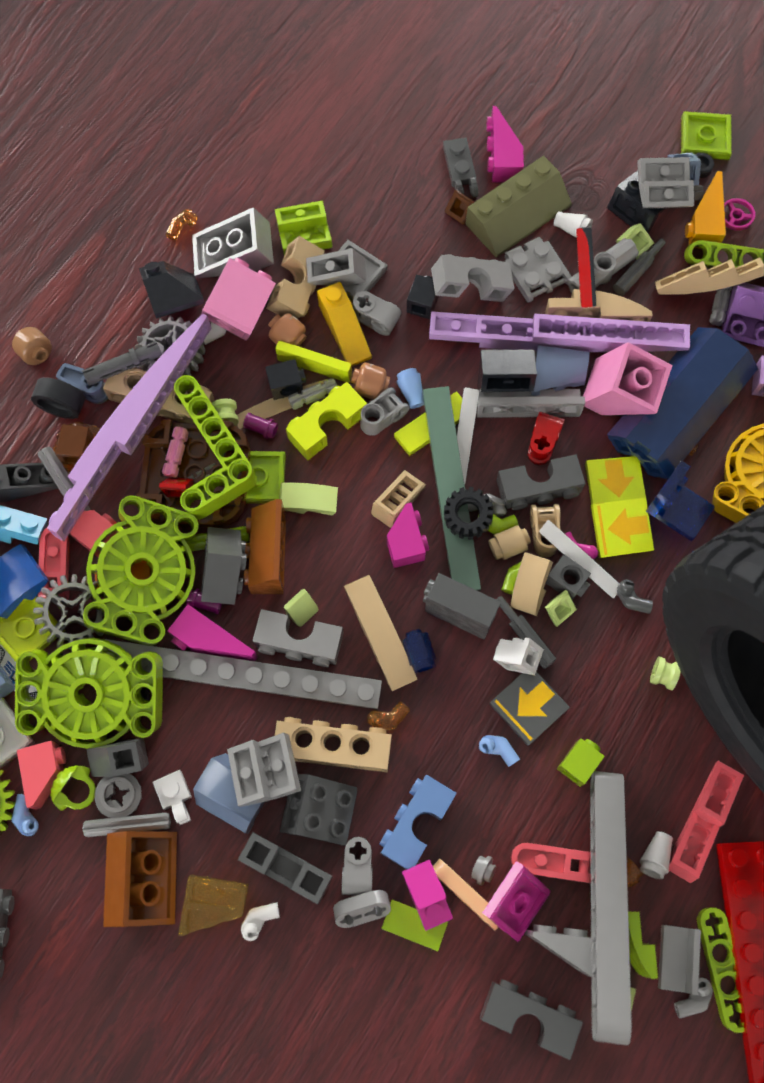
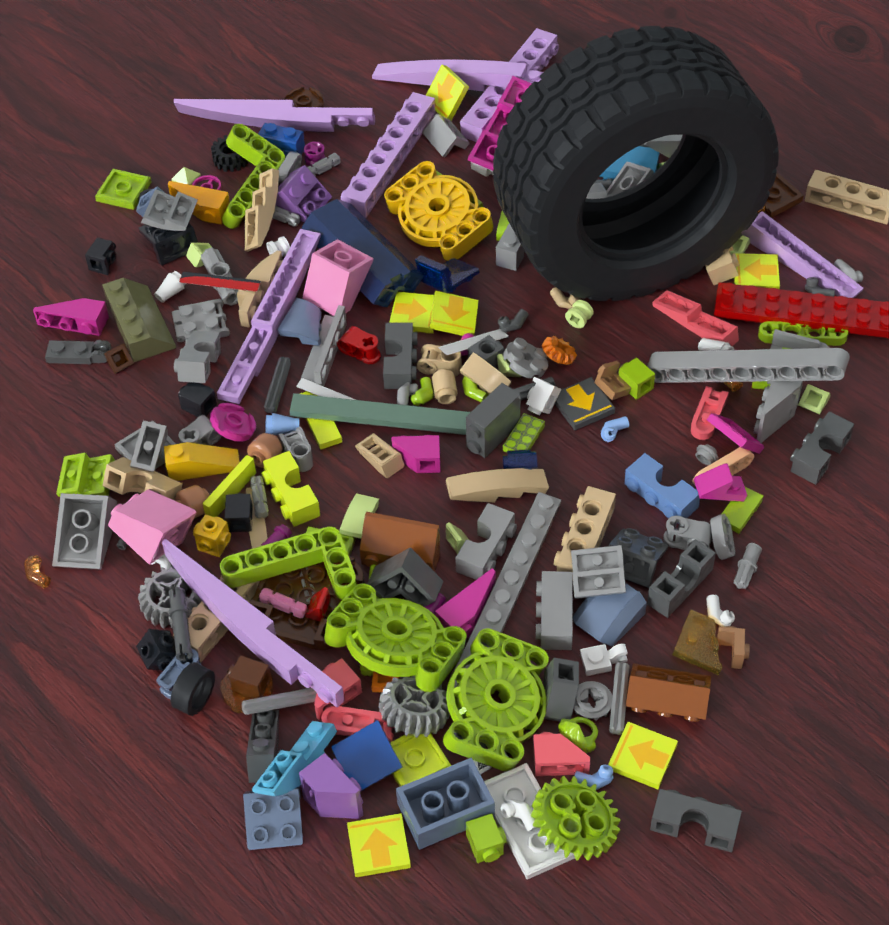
camera: 75 degrees left, 20 degrees down
medium nougat head [12,327,52,365] -> none
black slope [139,261,205,319] -> none
clear orange arm [367,702,410,730] -> none
black tyre [444,487,494,540] -> none
slope [477,349,537,392] -> none
dark grey axle [613,239,666,296] -> none
none -> black brick [85,237,116,275]
none -> black brick [136,629,176,671]
none -> yellowish green slope [172,167,201,185]
none -> yellow brick [193,515,231,557]
none -> dark pink tile [210,403,256,442]
none -> dark grey axle [264,357,291,413]
none -> white wheel [266,236,290,257]
none -> light grey plate [503,338,548,378]
none -> lime tile [503,413,545,459]
none -> light grey brick [536,571,572,650]
none -> orange gear [542,336,577,365]
none -> medium nougat bracket [594,361,631,400]
none -> neon yellow tile [608,722,678,789]
none -> medium nougat bracket [716,626,750,669]
none -> light grey axle [733,543,762,589]

